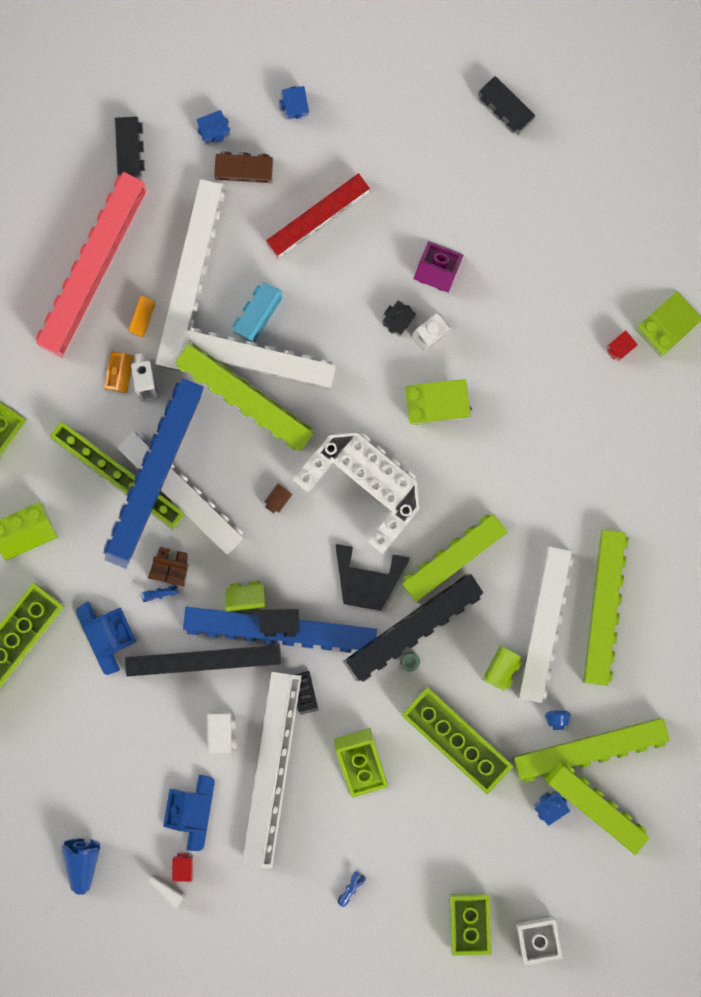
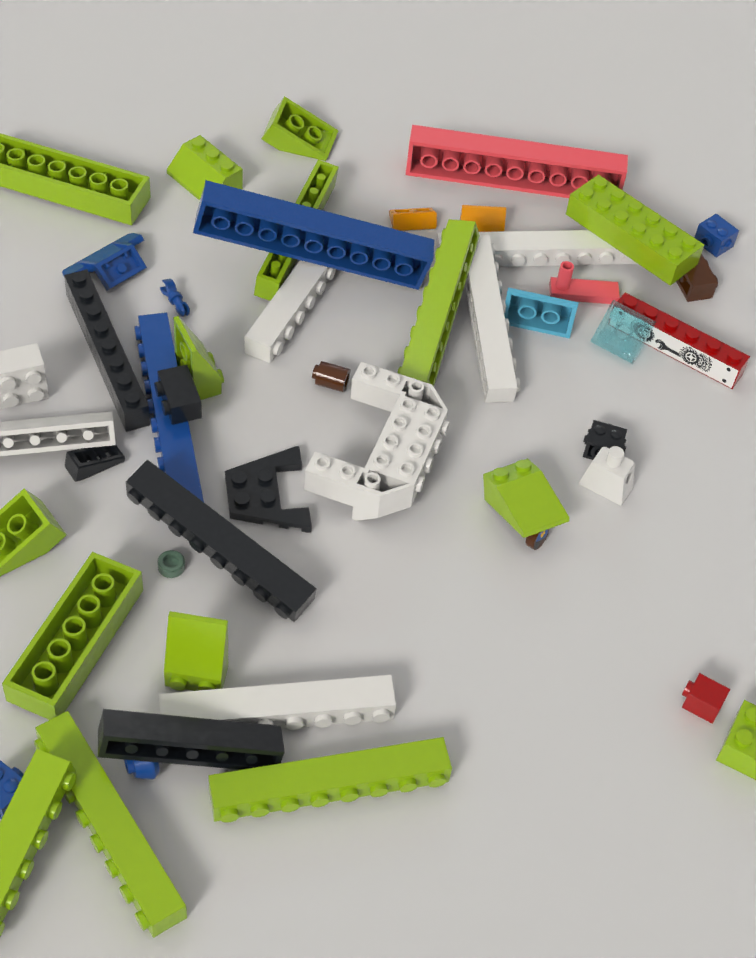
camera: 65 degrees right, 35 degrees down
black brick [115,116,145,177] -> none
white torso [131,353,159,401] -> none
reddish brown hips [148,547,189,587] -> none
lime brick [402,514,508,602] -> none
magenta slope [413,241,463,293] -> none
none -> black brick [98,709,285,770]
none -> coral piece [549,261,620,304]
none -> lime brick [566,174,704,286]
none -> clear light blue plate [590,300,656,364]

